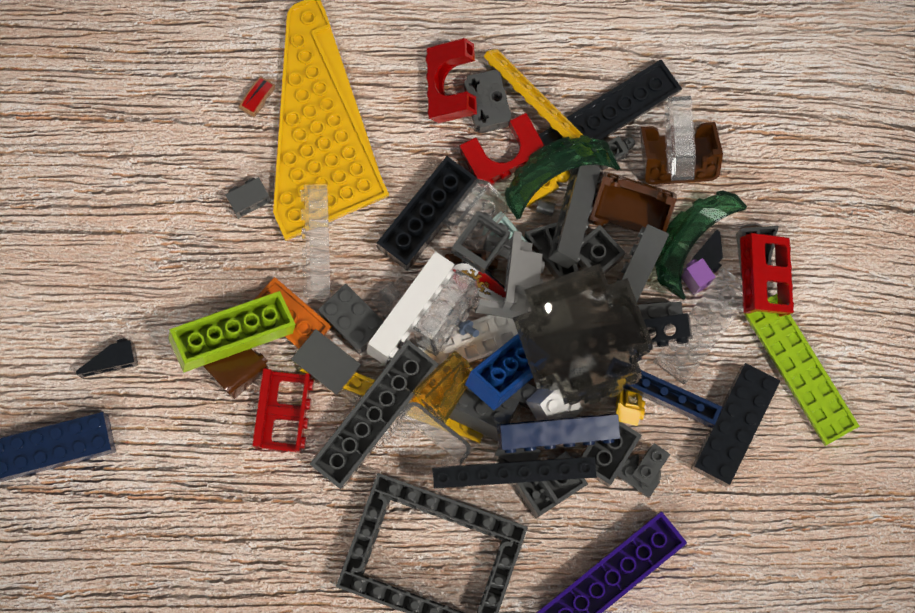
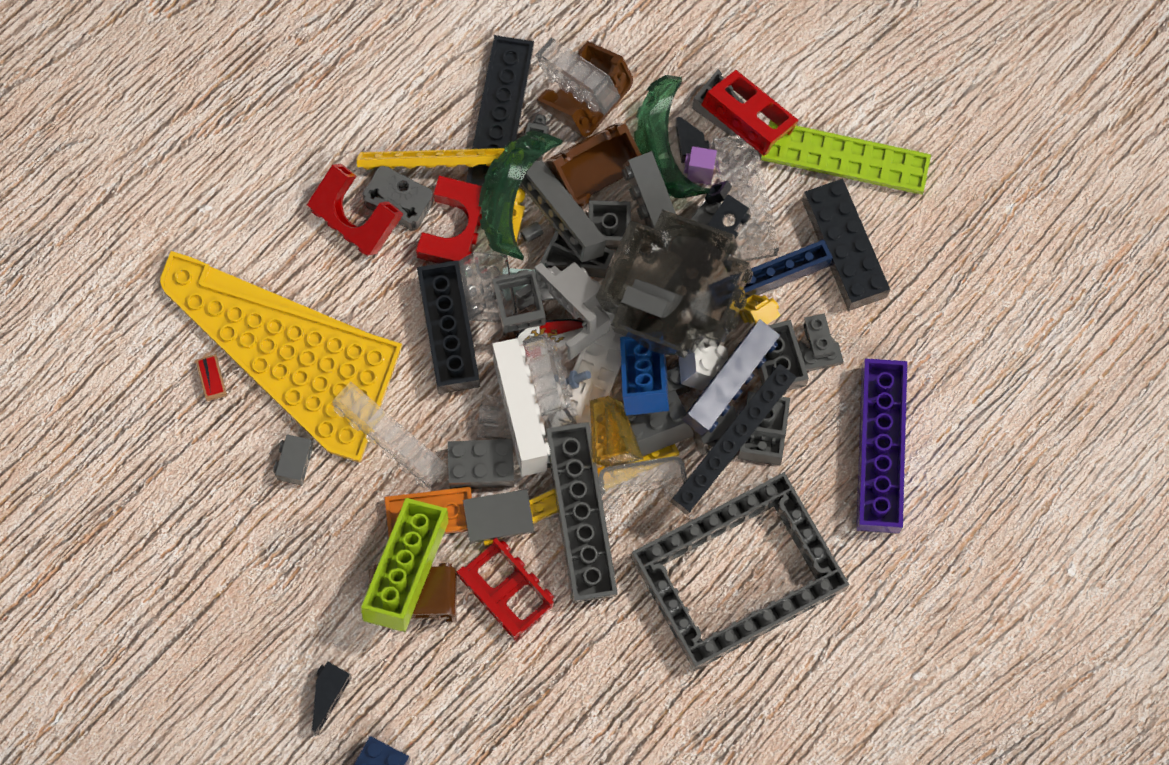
camera: 50 degrees left, 5 degrees down
none -> dark grey slope [622,279,683,318]
none -> black plate [704,180,732,204]

